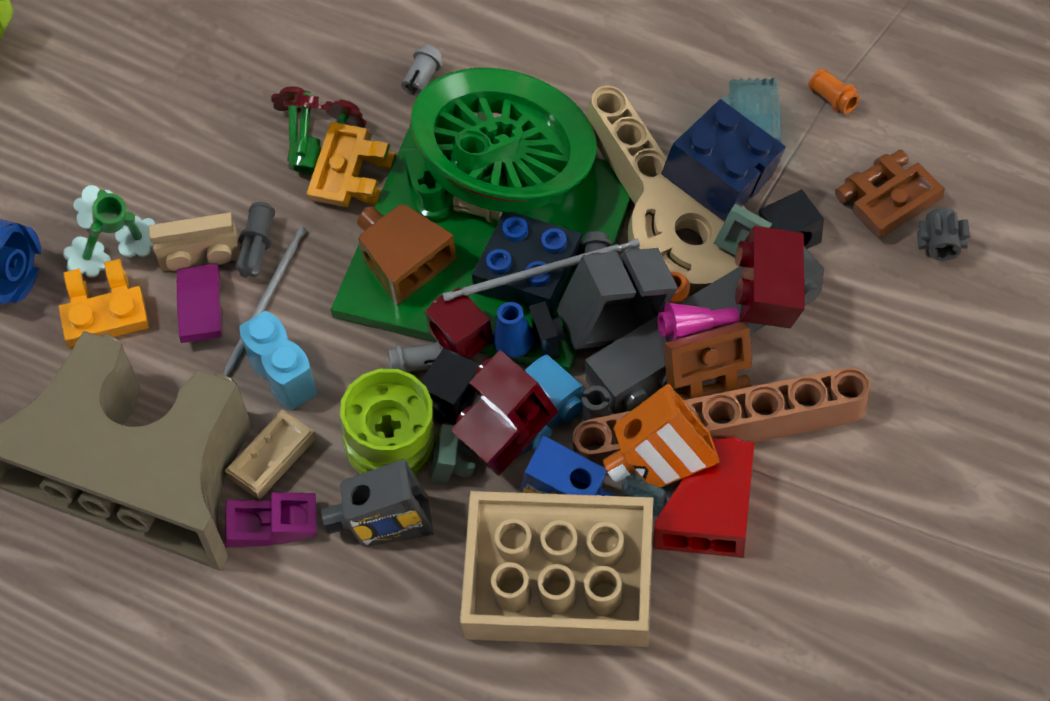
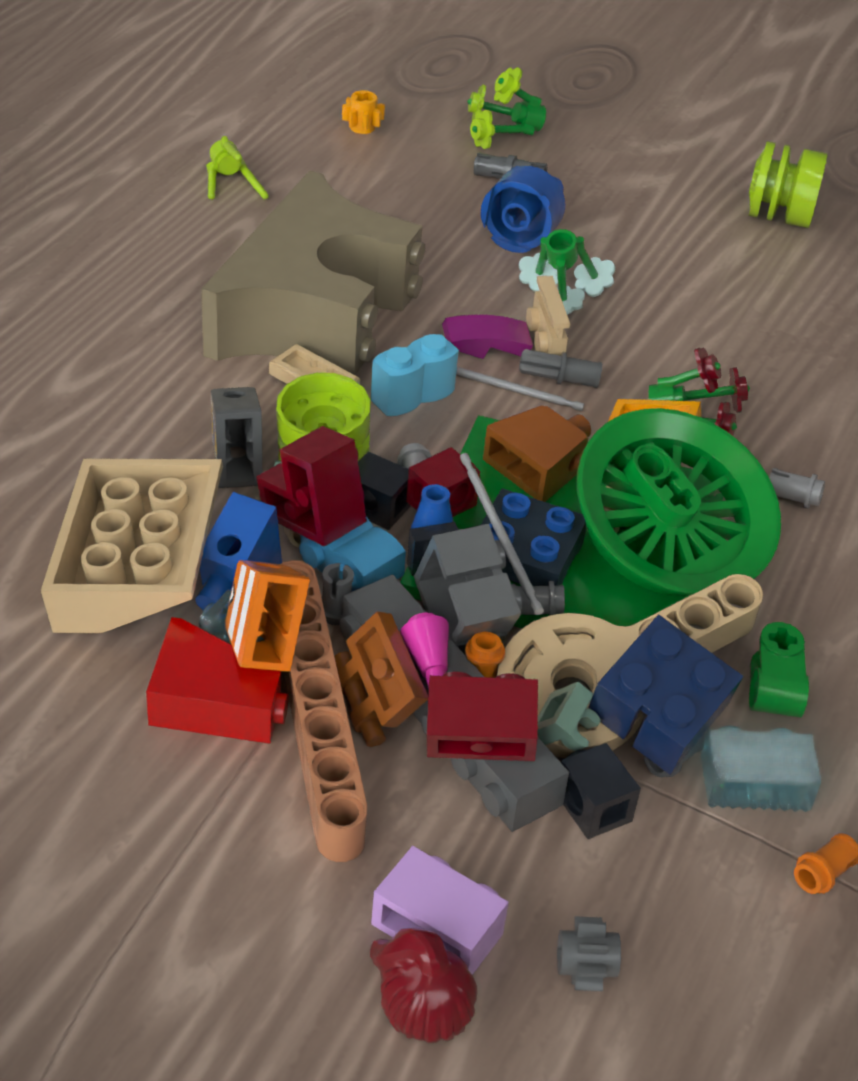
camera: 80 degrees right, 15 degrees down
light orange plate [59,259,150,348] -> none
magenta slope [225,492,317,547] -> none
dark orange plate [835,149,945,239] -> none
none -> dark red hair [370,928,478,1043]
none -> lavender piece [371,846,509,975]
none -> green piece [749,622,809,718]

